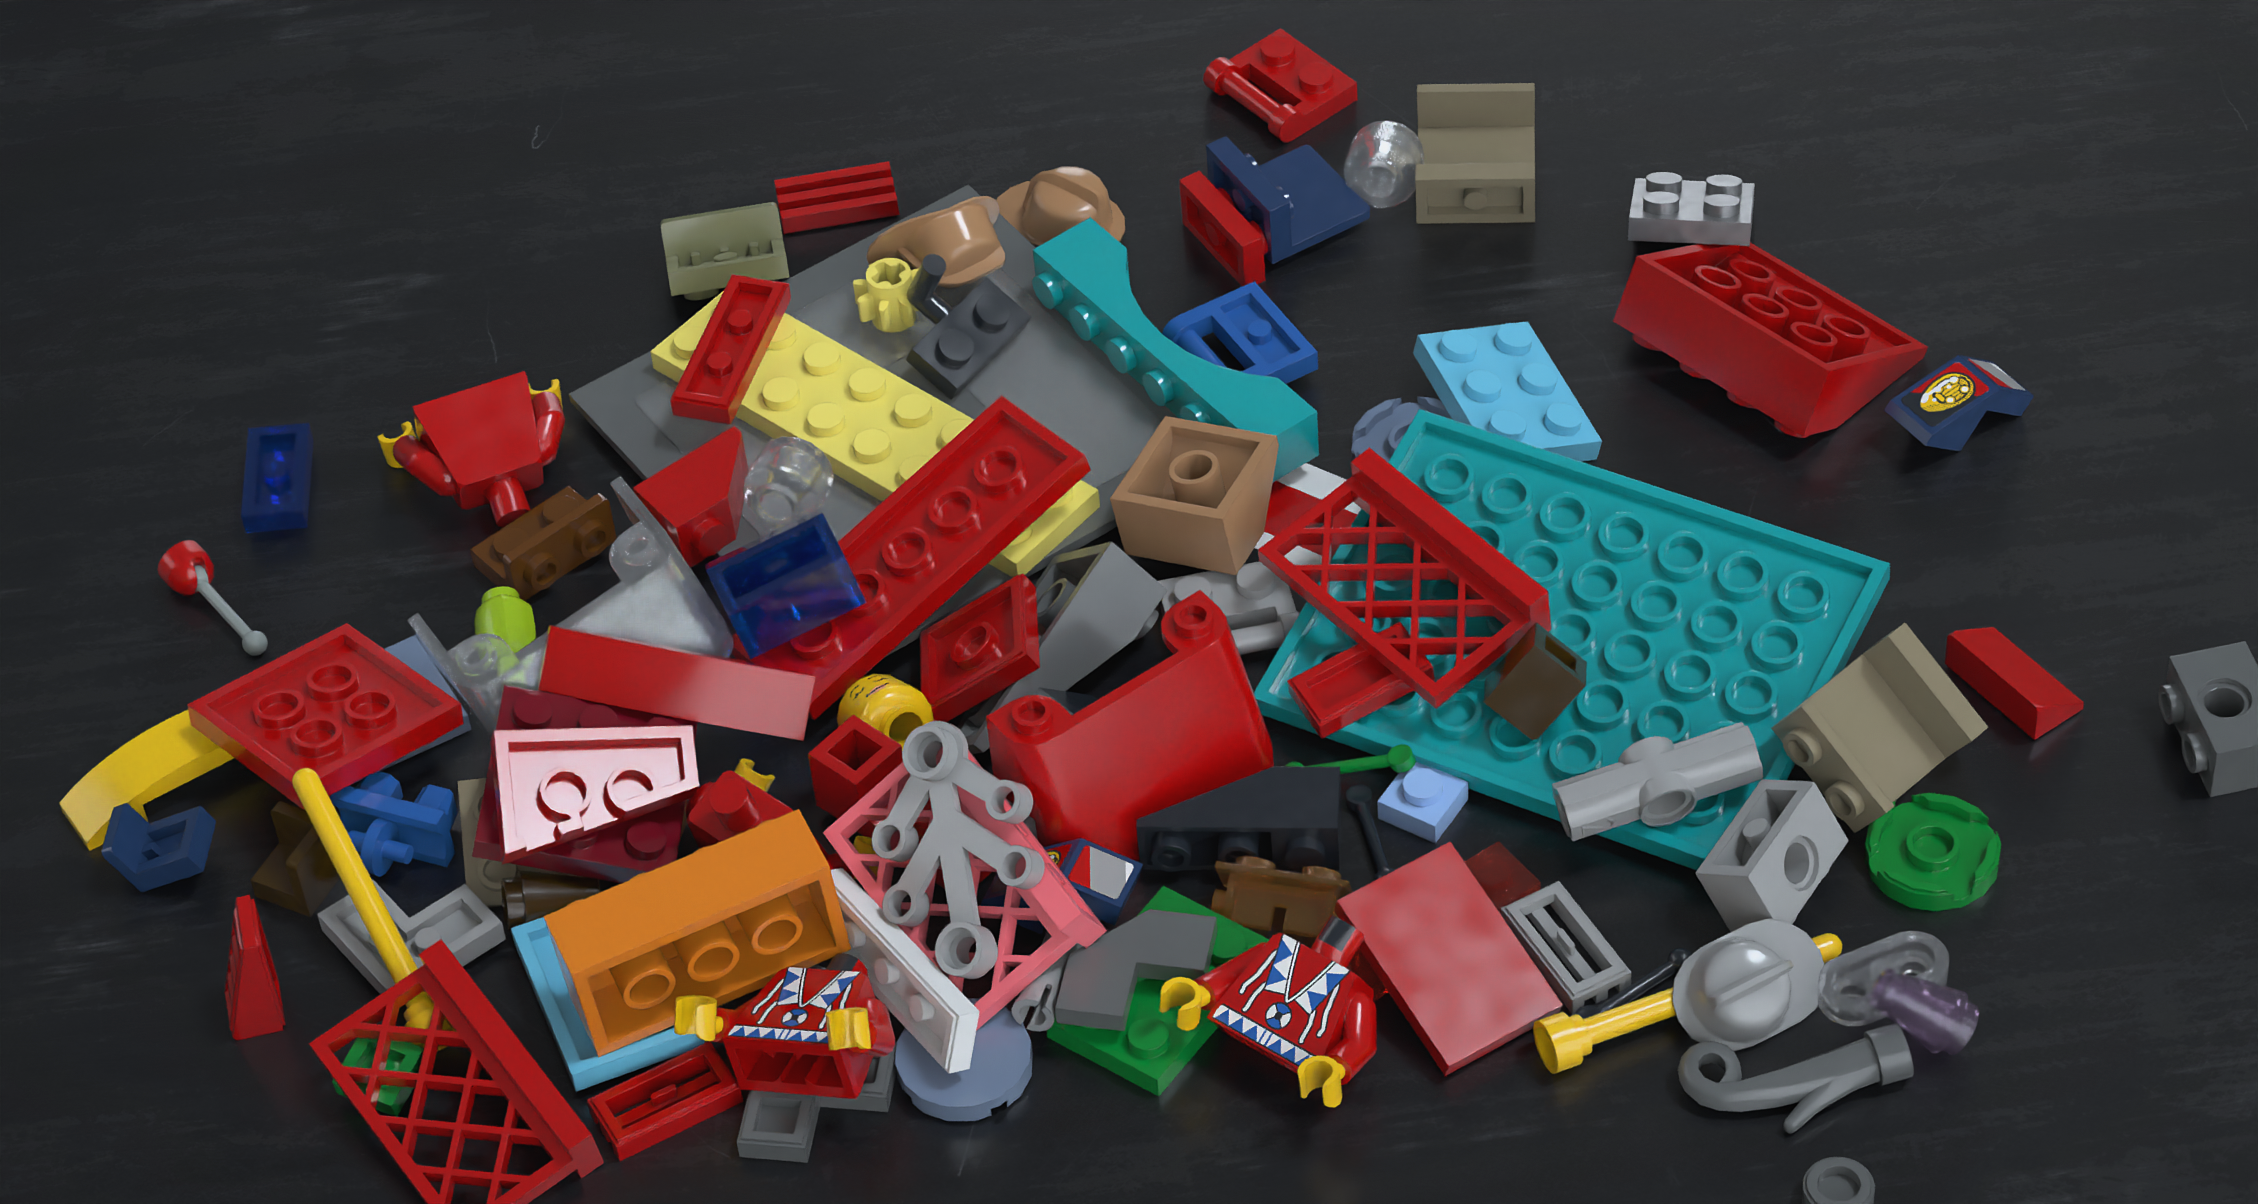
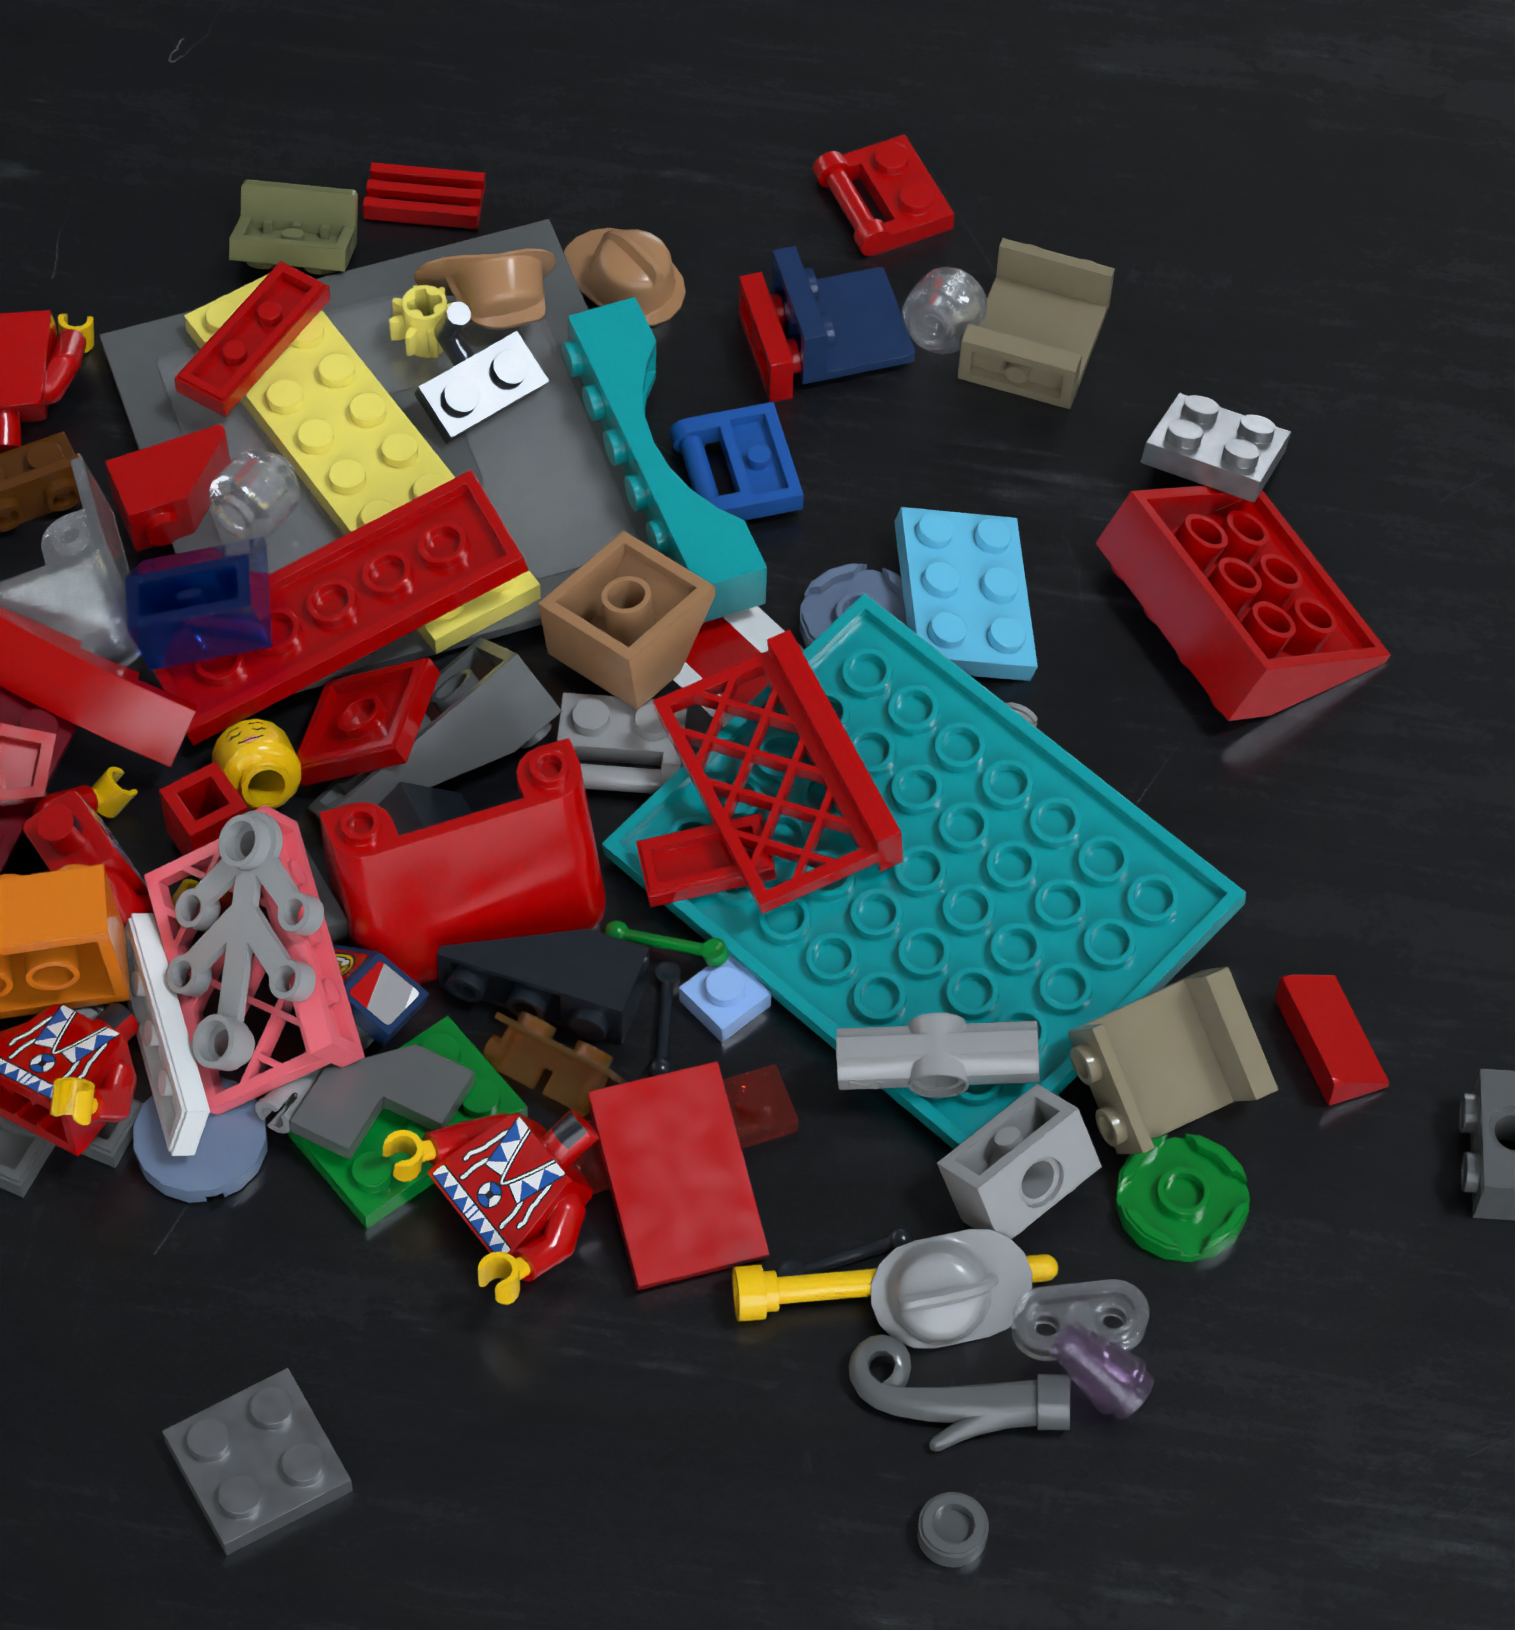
camera: 10 degrees right, 10 degrees up
dark brown panel [1483,622,1587,740] -> none
light grey tile [1501,881,1631,1015] -> none
slope [1884,355,2034,451] -> none

